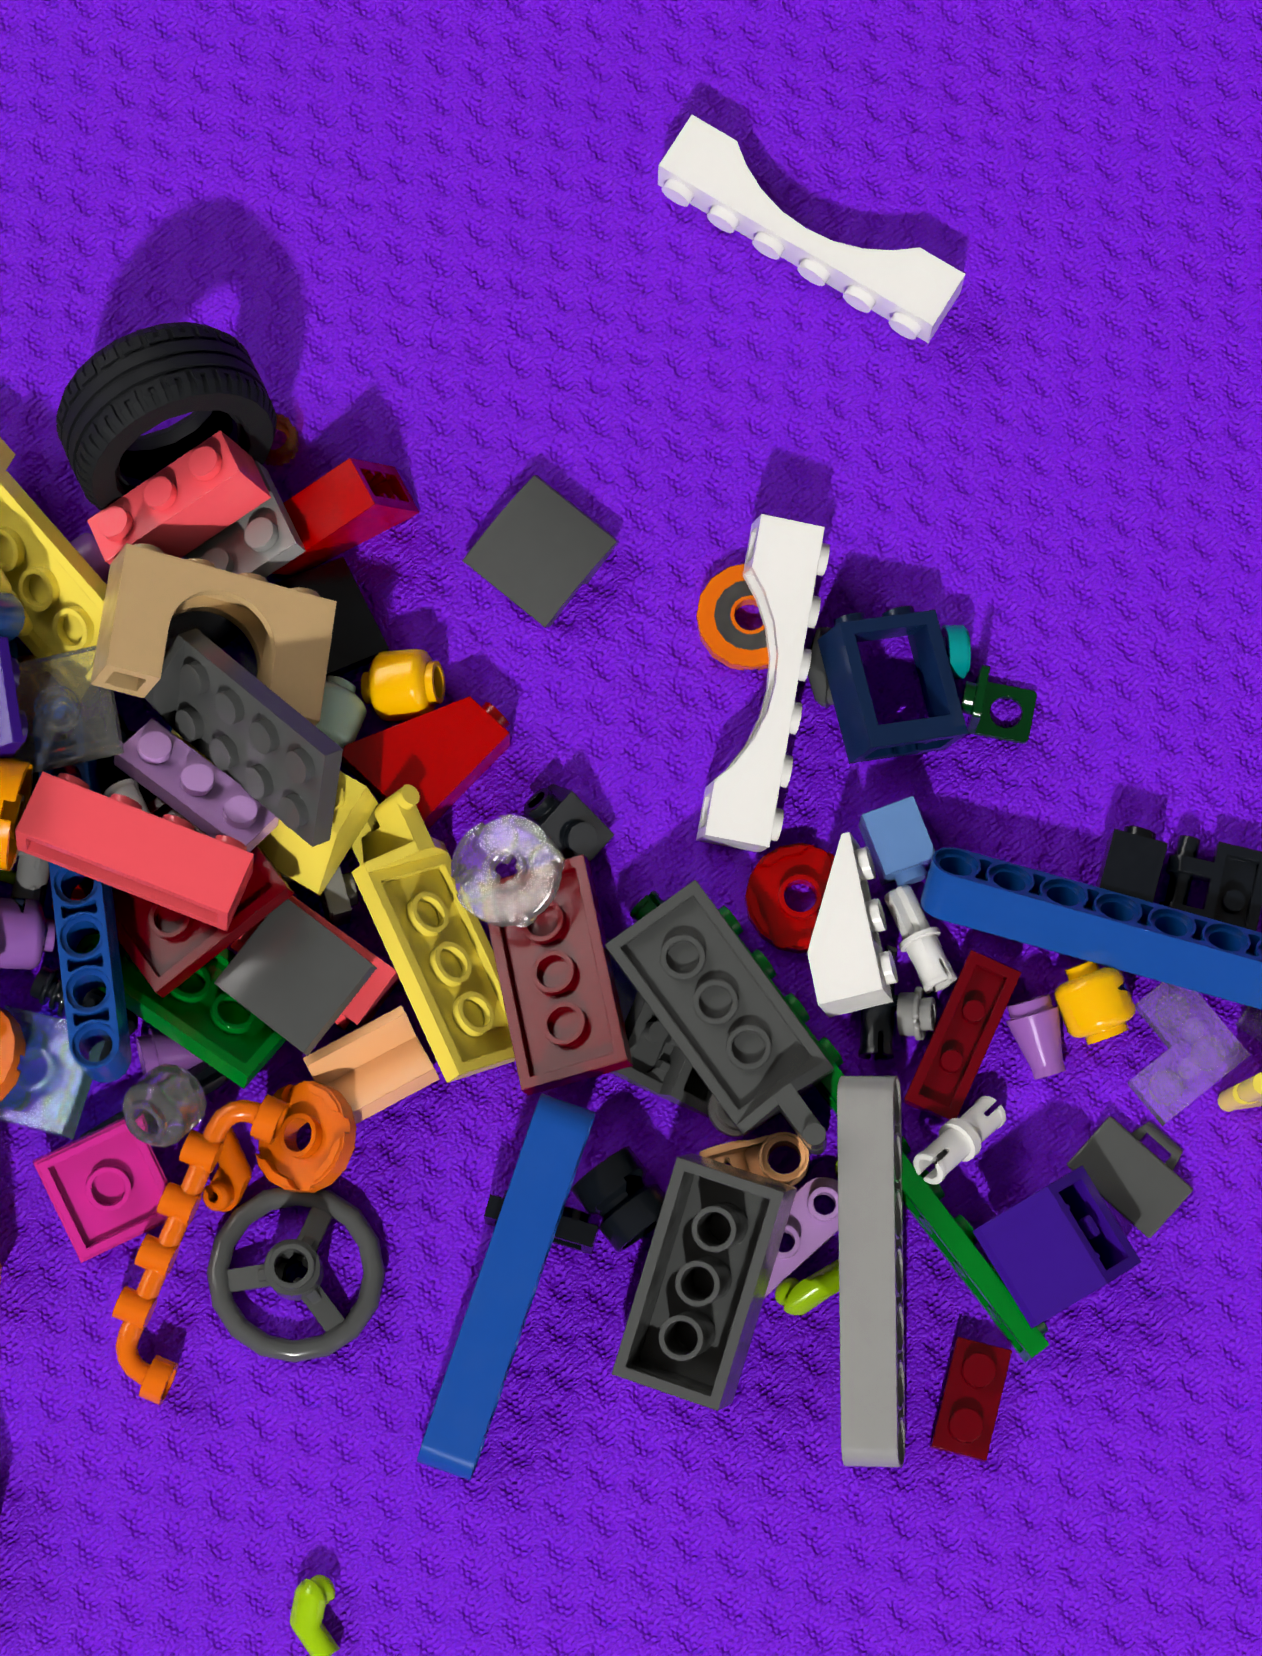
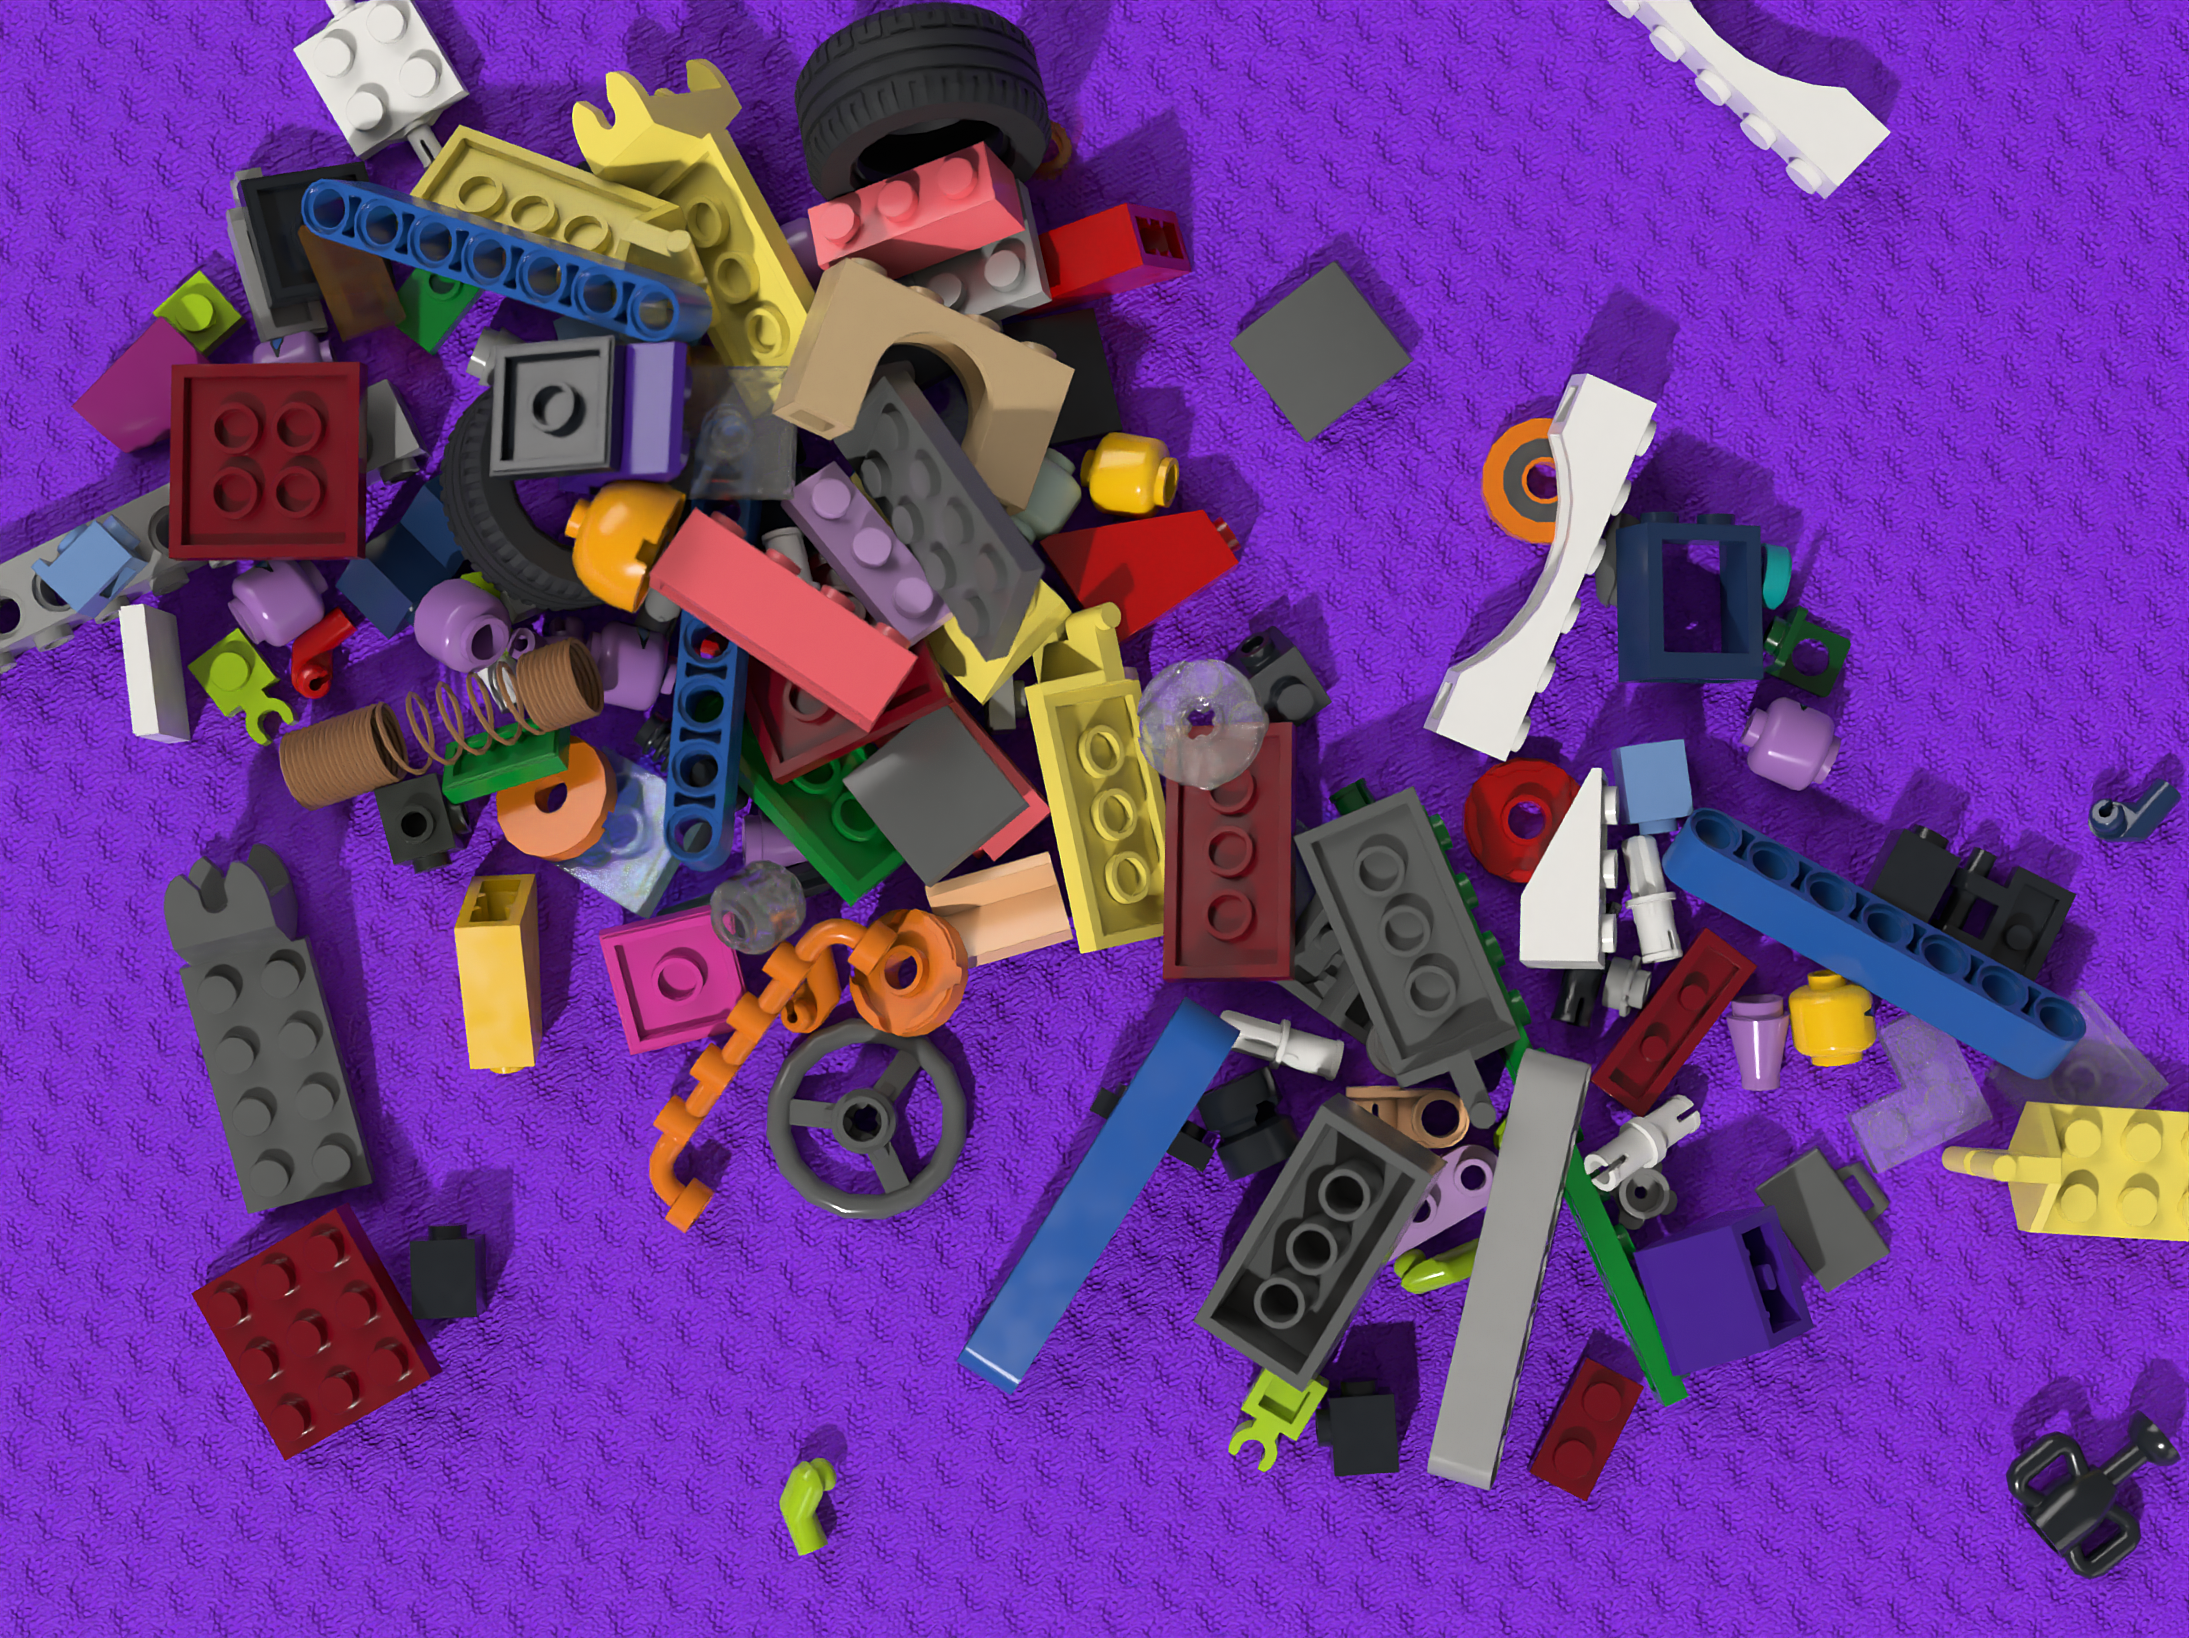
camera: 15 degrees right, 10 degrees up
none -> white axle [1220,1010,1344,1081]
none -> lime plate [1229,1367,1329,1472]
none -> black brick [1315,1377,1399,1477]
none -> light grey plate [1609,1162,1677,1230]
none -> medium lavender head [1740,697,1841,791]

